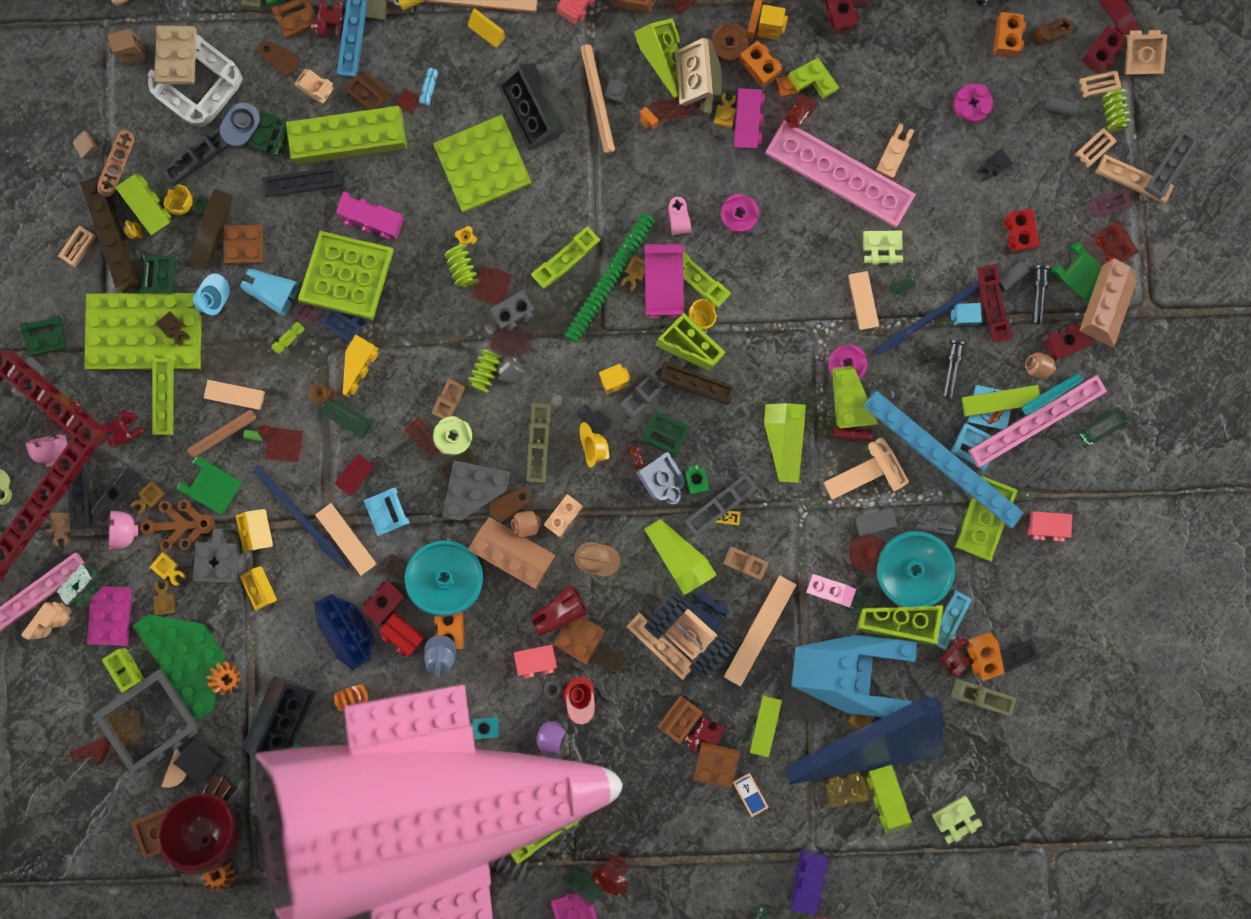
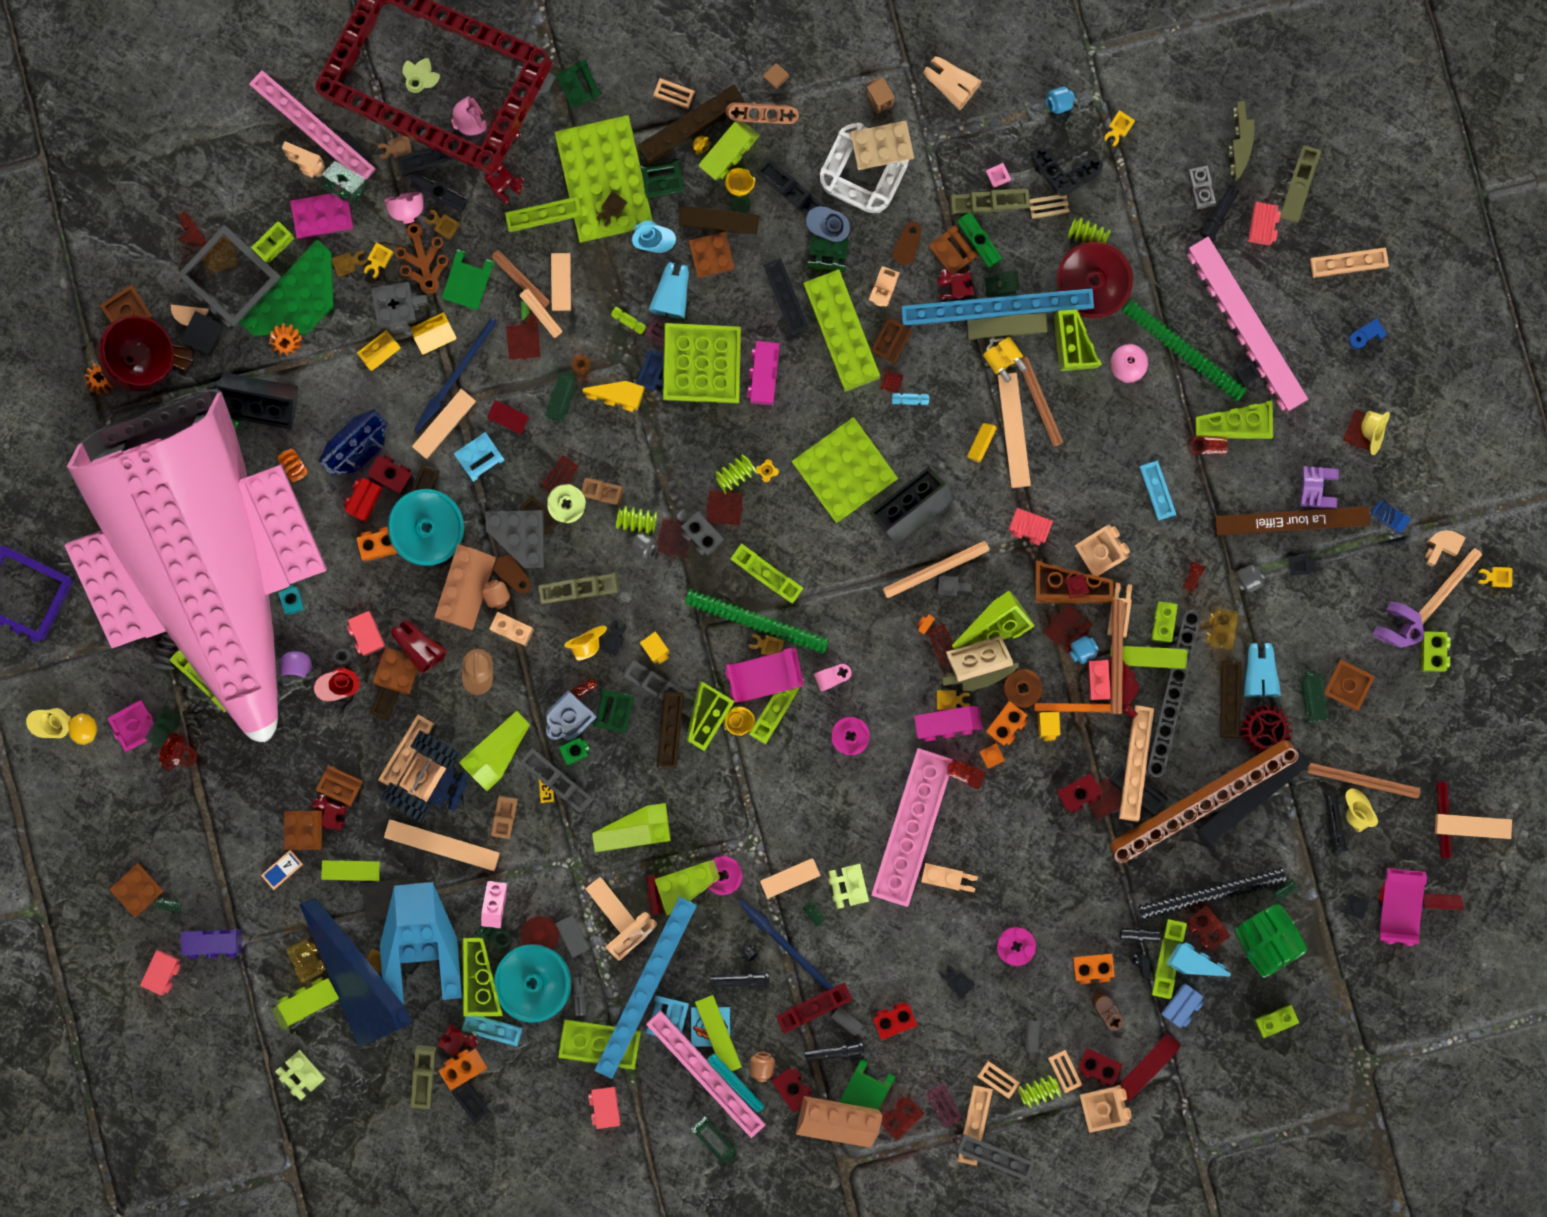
camera: 80 degrees right, 0 degrees up
sand blue piece [424,635,456,679] -> none
lime plate [787,58,839,99] -> none
medium azure brick [951,303,981,326] -> none
none -> light nougat axle [520,289,562,338]

